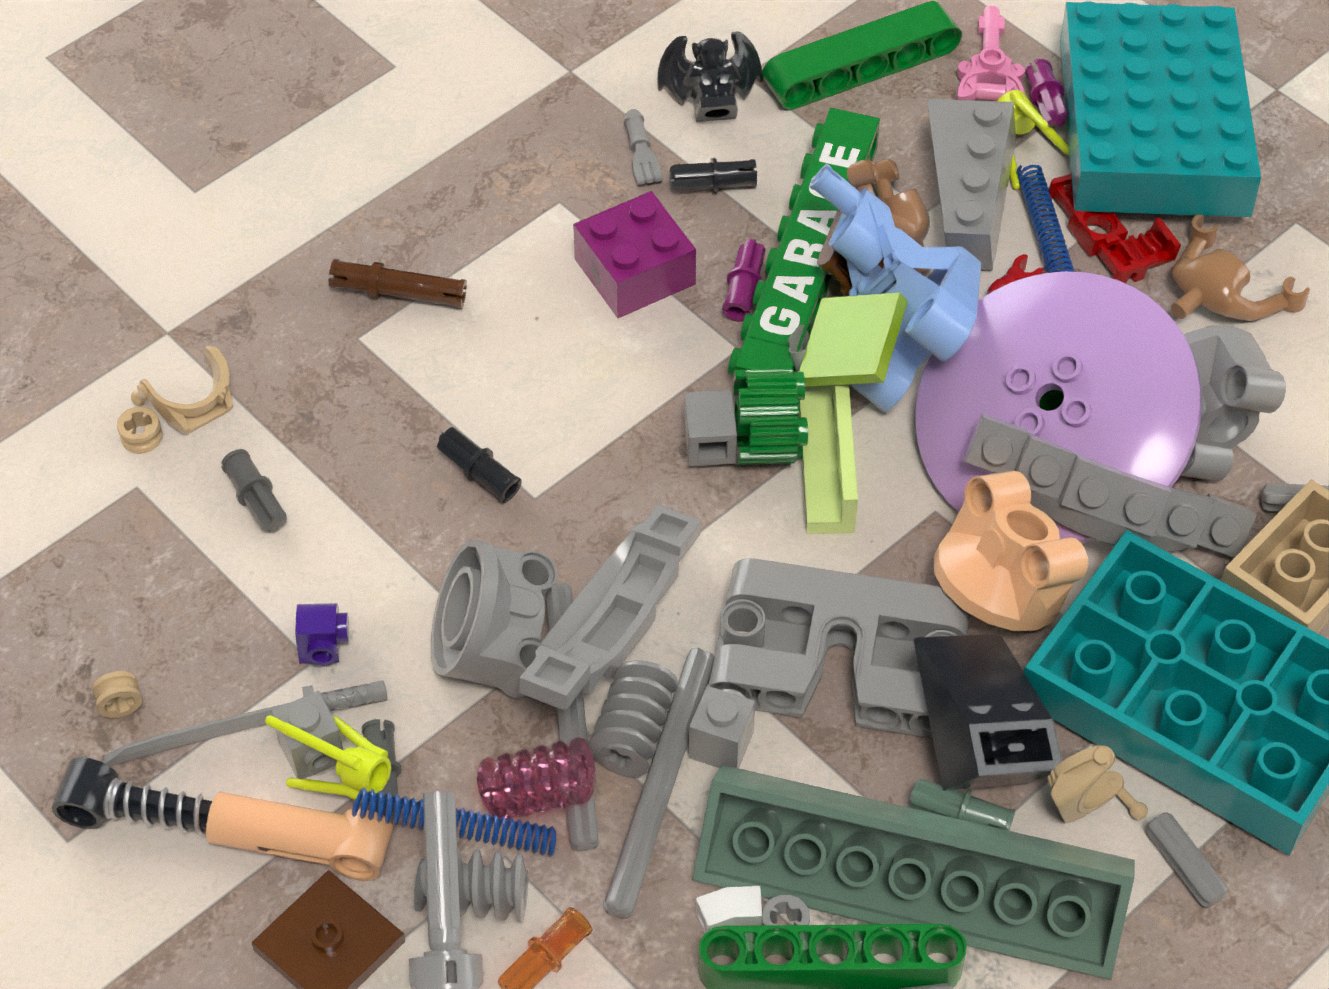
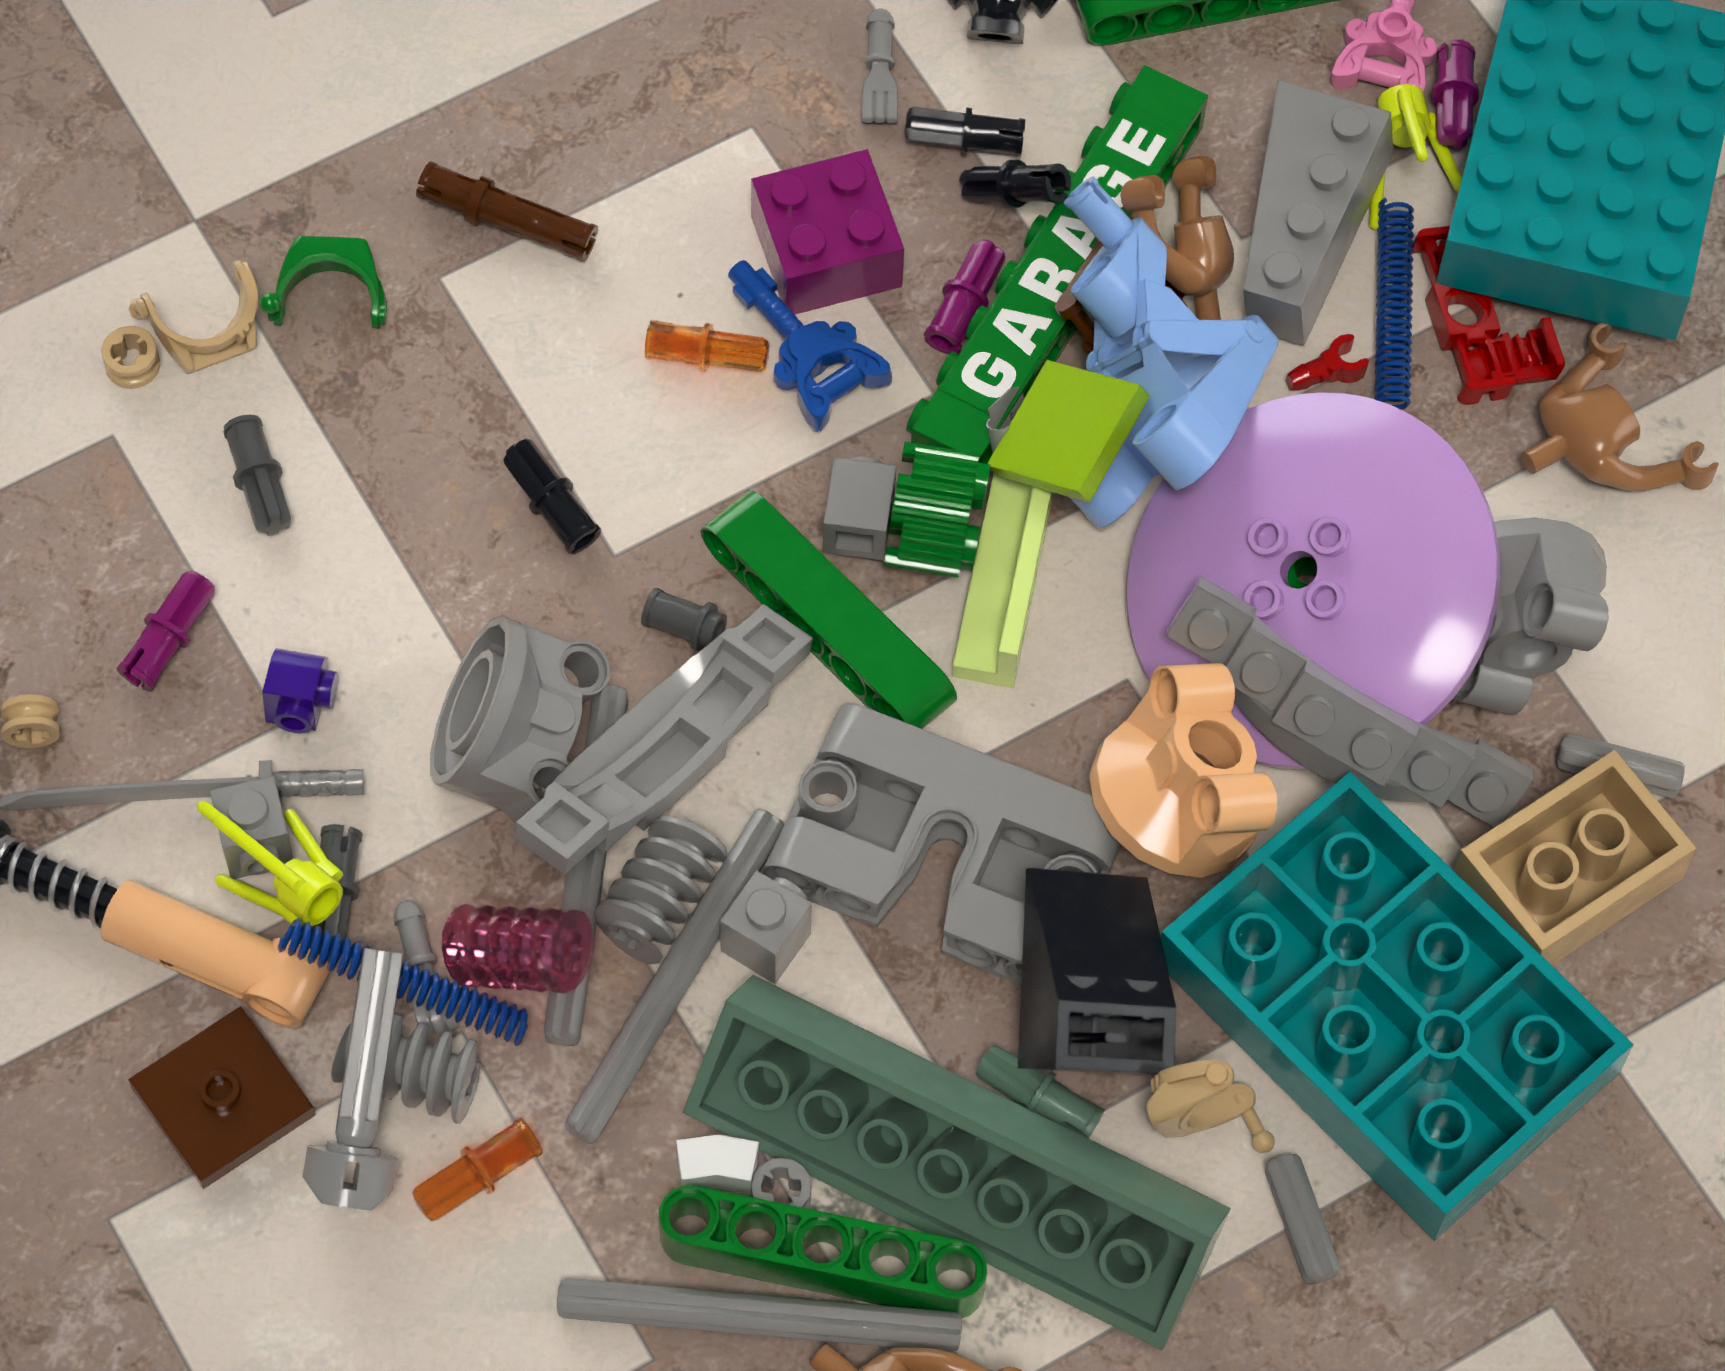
camera: 10 degrees right, 10 degrees up
none -> magenta axle [116,570,215,691]
none -> green helmet [259,236,387,328]
none -> light grey piece [394,900,459,1037]
none -> dark grey pin [641,588,727,651]
none -> clear orange axle [645,319,770,372]
none -> green beam [700,490,957,729]
none -> blue piece [728,260,892,432]
none -> black axle [959,160,1071,208]

